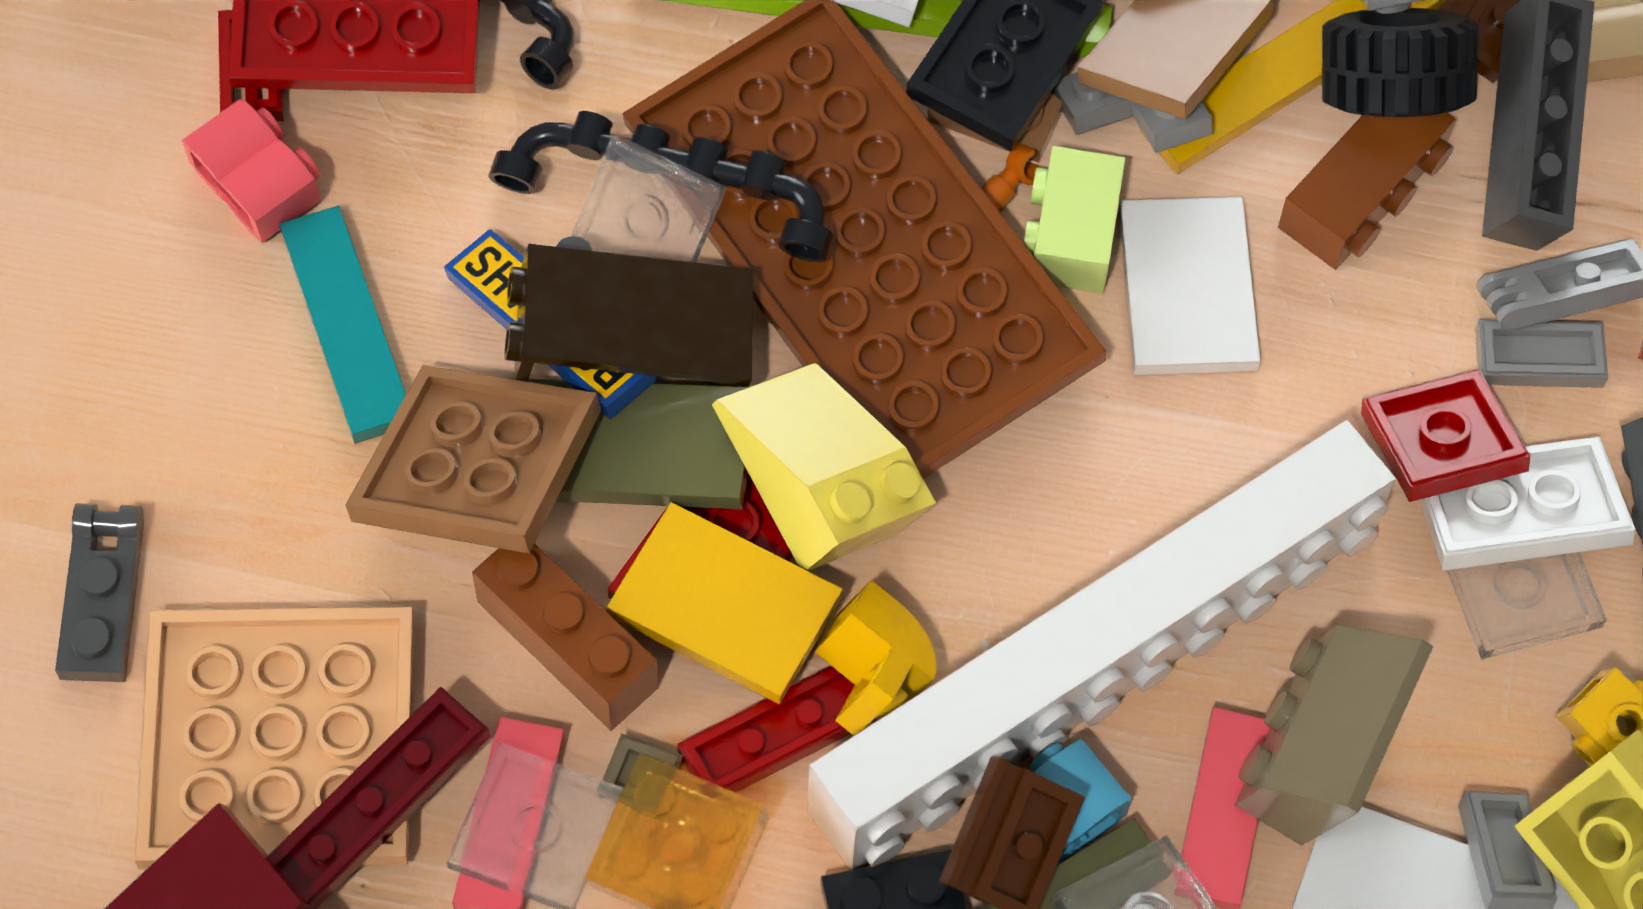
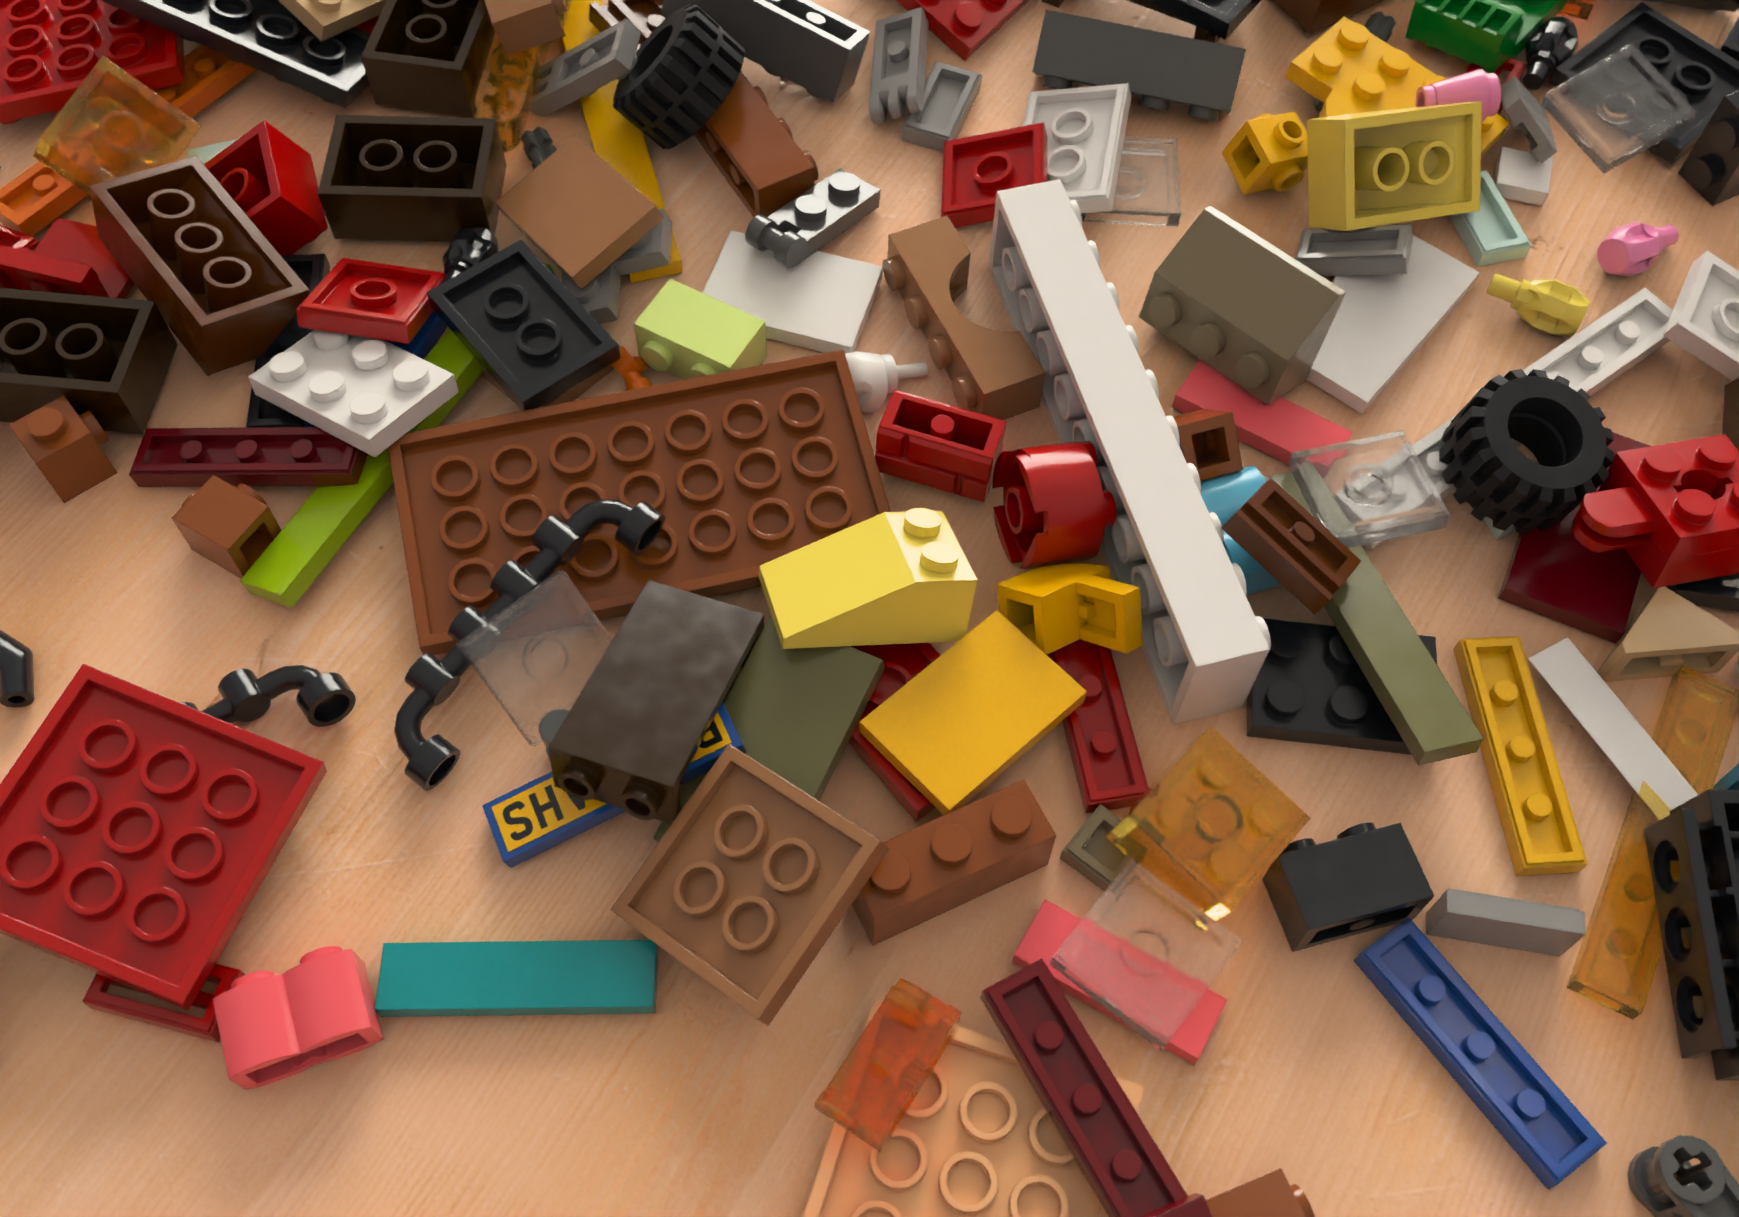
camera: 70 degrees left, 5 degrees down
none -> dark grey plate [745,168,880,267]
none -> clear orange hinge [814,978,961,1153]
none -> white piece [845,351,928,413]
none -> red brick [875,390,1007,502]
none -> medium nougat arch [882,216,1046,420]
none -> red brick [993,441,1116,569]
none -> dark orange brick [1173,409,1243,481]

